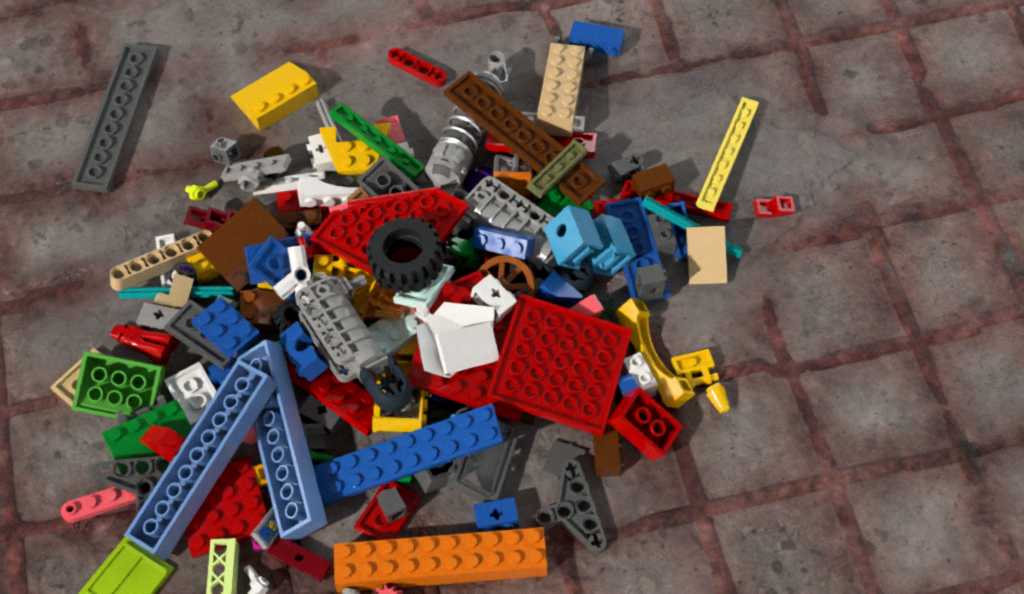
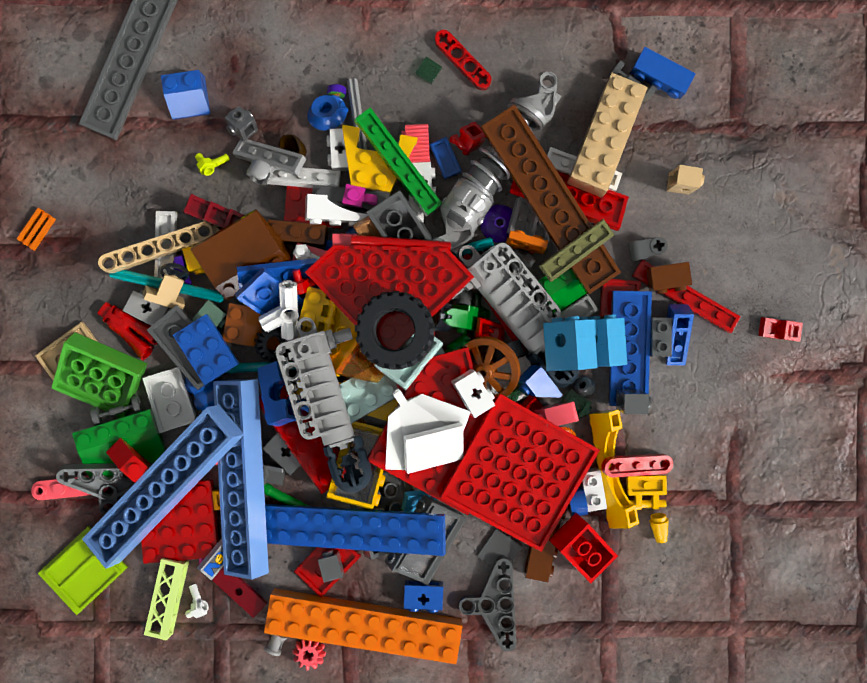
camera: 10 degrees right, 30 degrees up
yellow slope [231,62,319,131] -> none
brick [472,225,536,259] -> none
teal axle [642,196,743,258] -> none
tan tile [686,226,727,285] -> none
light yellow plate [696,97,759,212] -> none
none -> orange tile [17,208,56,250]
none -> slope [161,70,211,120]
none -> blue piece [307,95,349,130]
none -> dark purple tile [327,84,346,99]
none -> dark pink plate [342,184,378,208]
none -> clear green tile [416,57,442,85]
none -> blue tile [429,137,462,180]
none -> red piece [449,121,486,156]
none -> dark grey piece [574,376,595,397]
none -> plate [601,453,673,478]
none -> tan brick [666,165,705,195]

